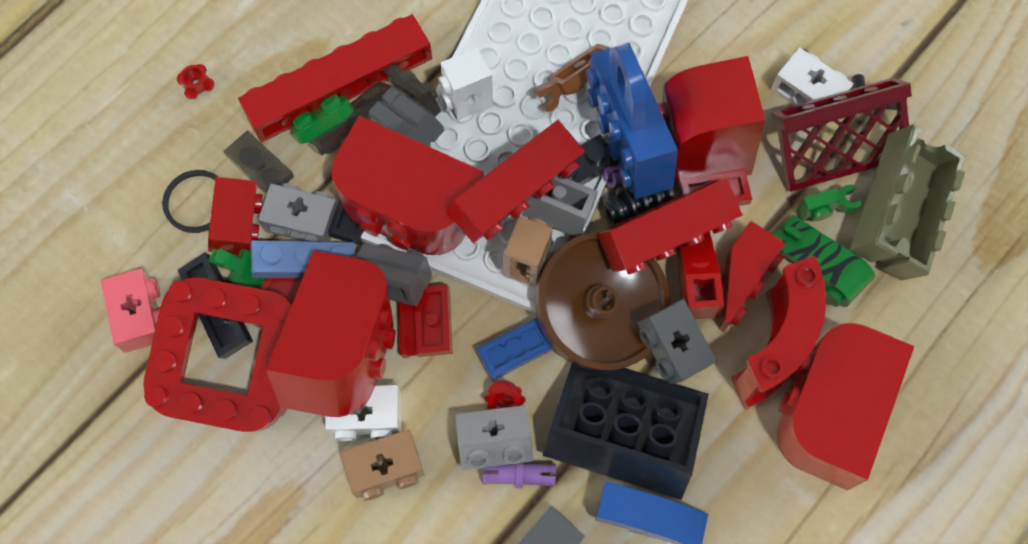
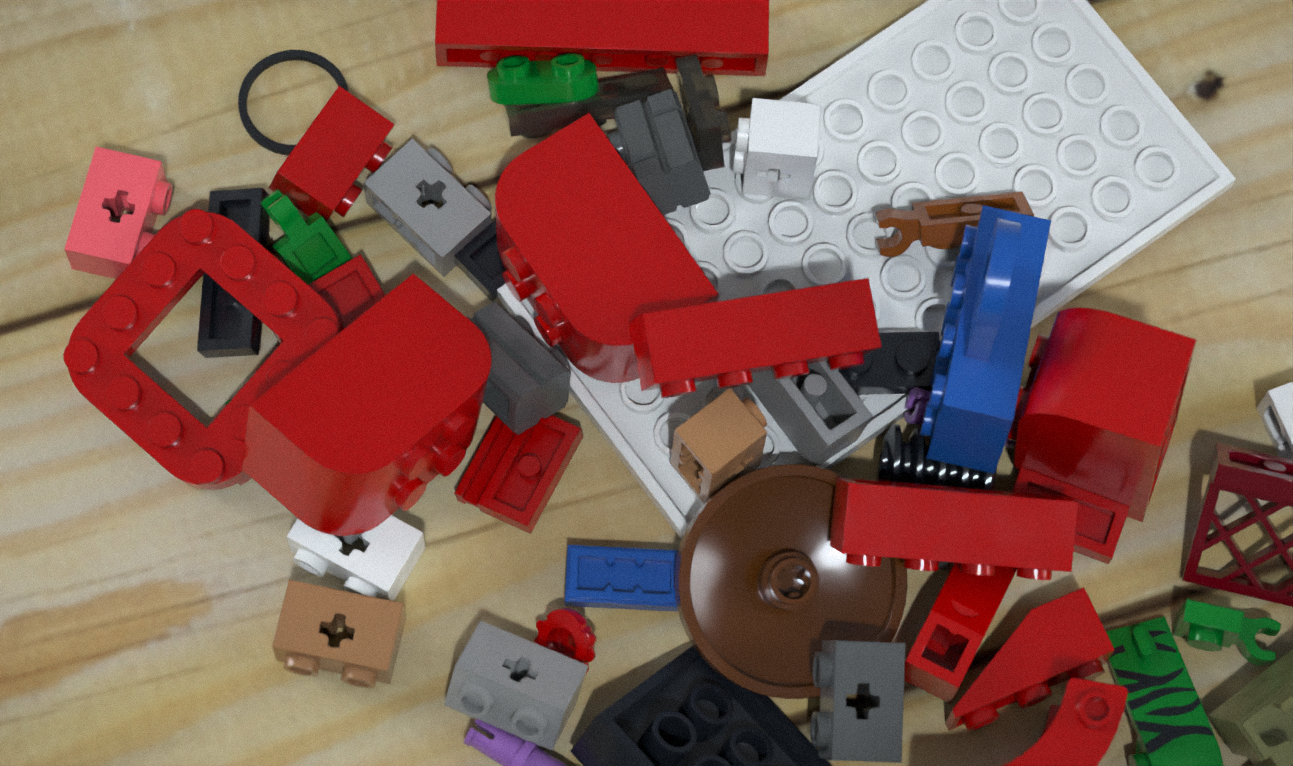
camera: 25 degrees right, 0 degrees up
clear smoke plate [223,130,294,195] -> none
medium blue plate [250,240,356,278] -> none

